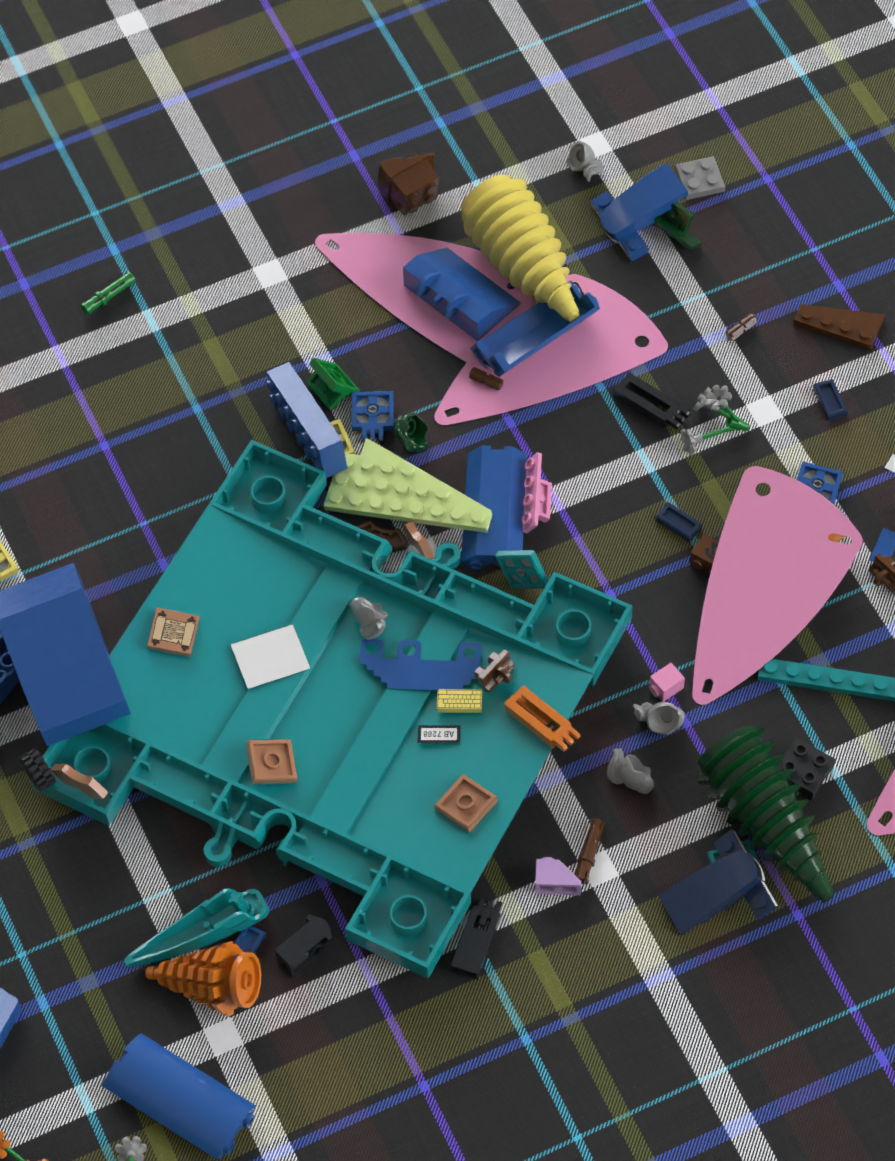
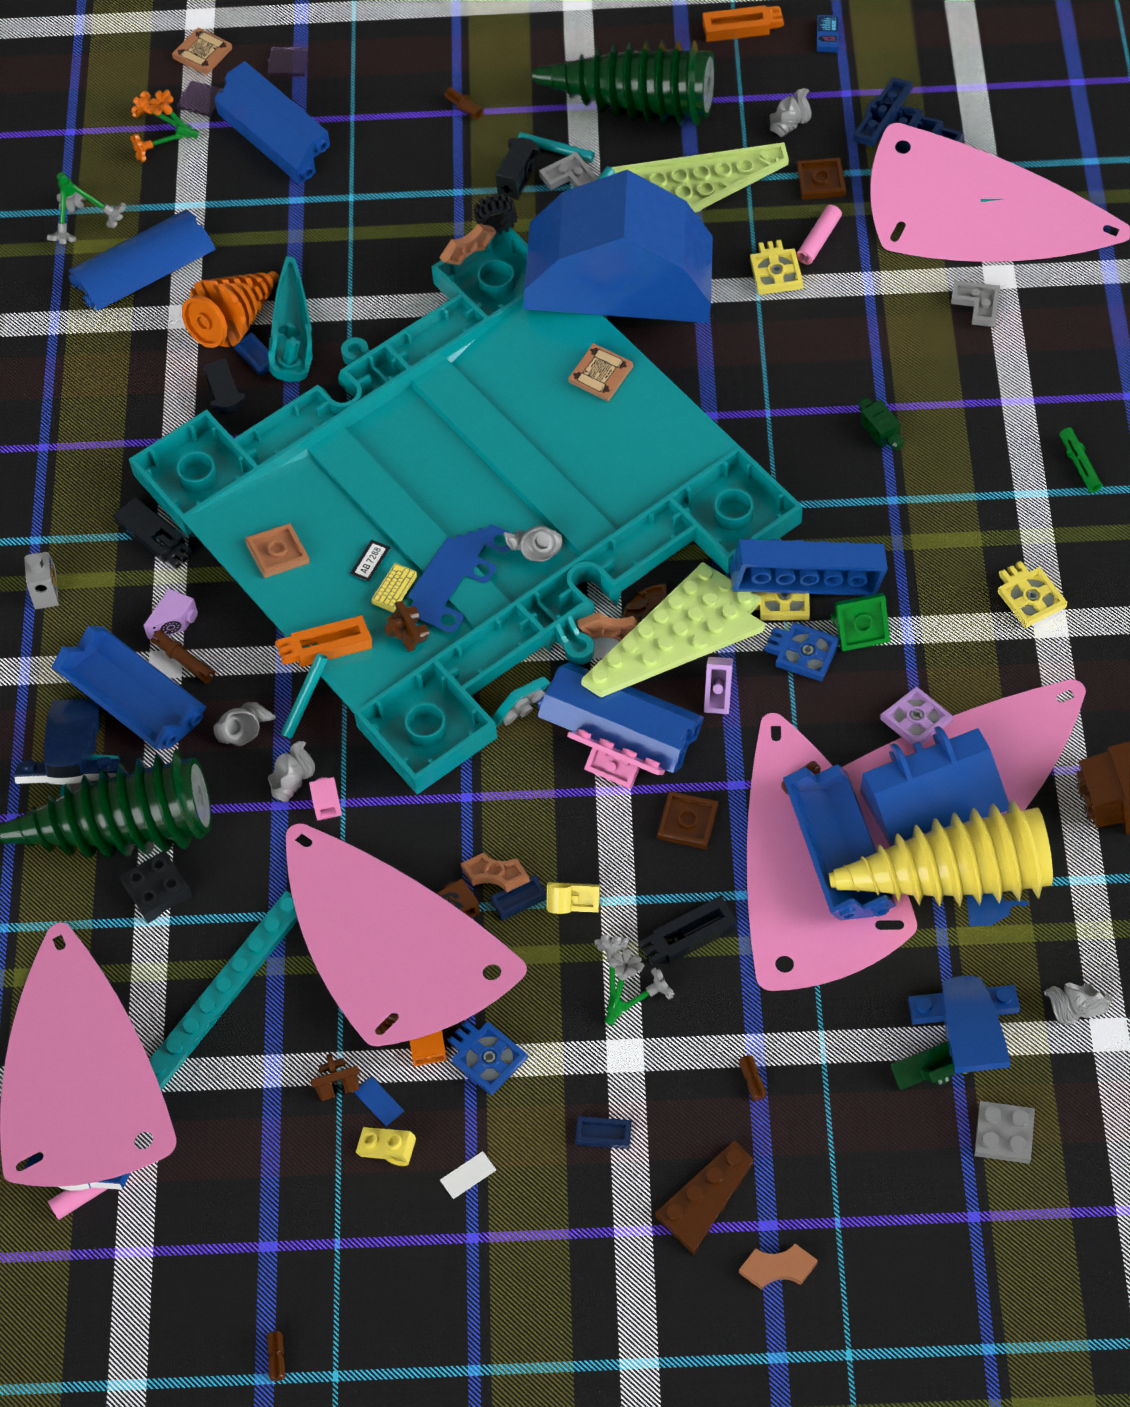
camera: 115 degrees right, 0 degrees up
white sticker [231,625,310,689] -> none
nougat tile [246,739,298,784] -> none
dark green hair [394,412,429,453] -> none
none -> light grey torso [24,552,59,609]
none -> blue panel [52,626,206,749]
none -> teal piece [281,653,329,738]
none -> nougat tile [461,853,530,892]
none -> light yellow plate [546,882,600,914]
none -> reddish brown tile [657,791,719,850]
none -> lavender slope [704,657,733,714]
none -> nougat tile [739,1244,818,1290]
none -> dark green piece [859,397,904,451]
none -> lavender piece [881,686,953,745]
none -> light yellow piece [998,561,1068,628]

